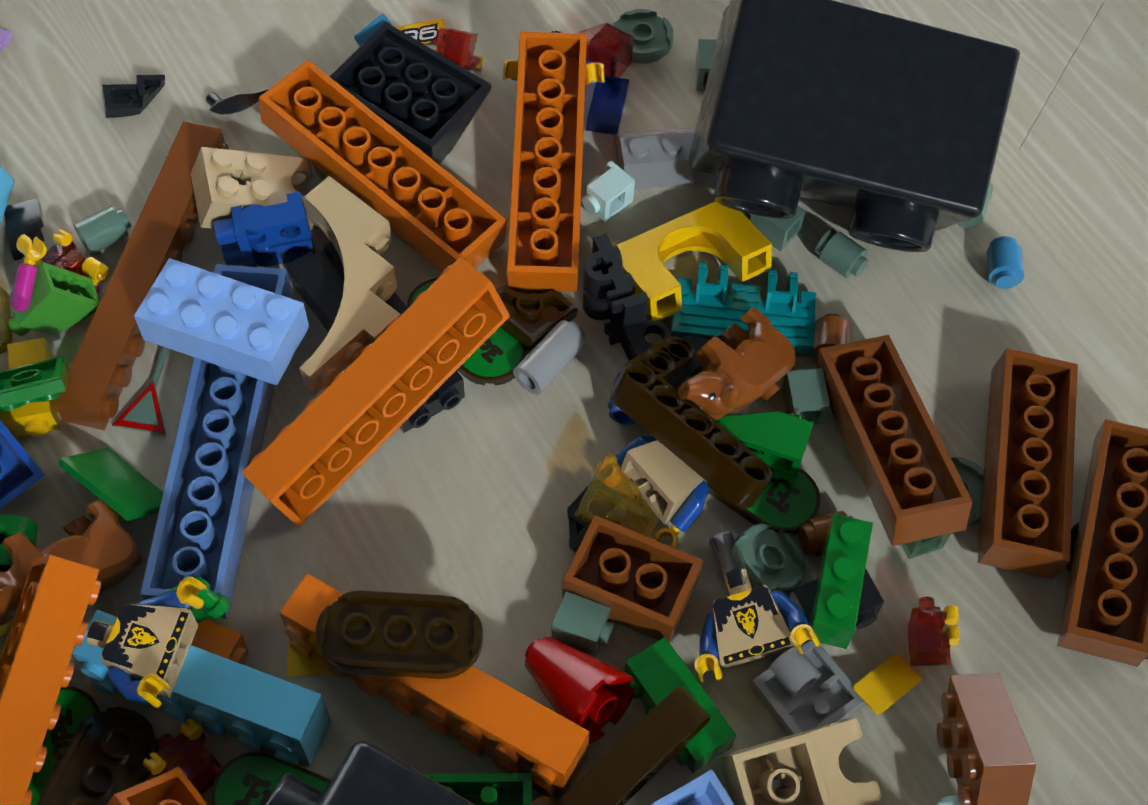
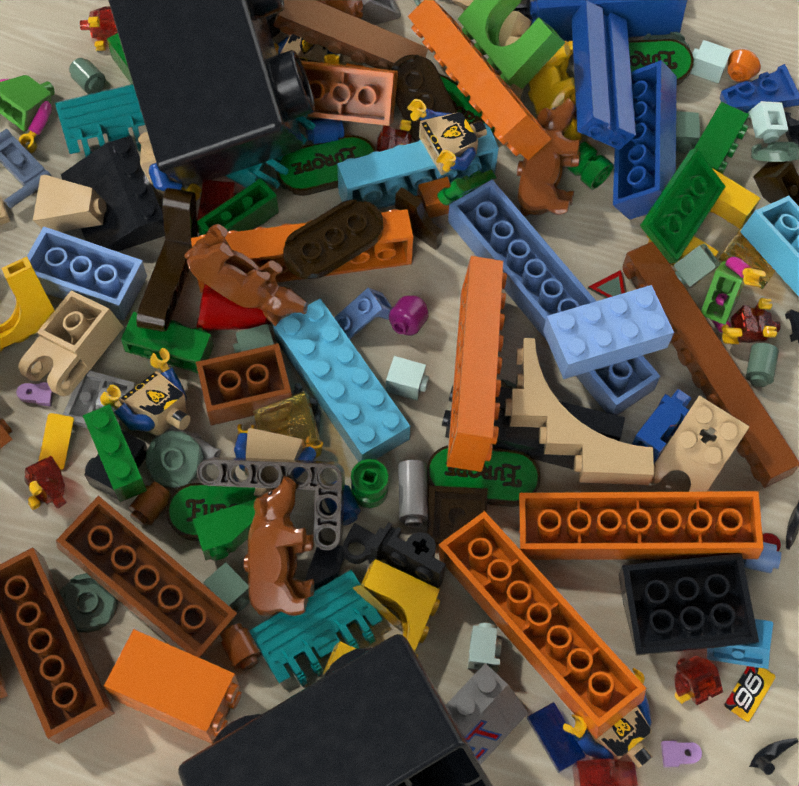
camera: 140 degrees right, 5 degrees up
green piece [58,448,163,521] -> none
none -> lavender piece [16,382,53,406]
none -> orange brick [104,629,242,744]
none -> dark orange animal [184,224,308,326]
none -> medium azure brick [273,298,411,462]
none -> medium blue bracket [334,288,393,339]
none -> green wheel [351,459,389,508]
none -> yellow sticker [353,585,402,625]
none -> light aqua brick [386,356,429,401]
none -> magenta head [389,296,429,336]
none -> dark brown tile [395,187,443,250]
none -> lavender piece [661,741,702,768]
none -> sand green brick [674,243,720,287]

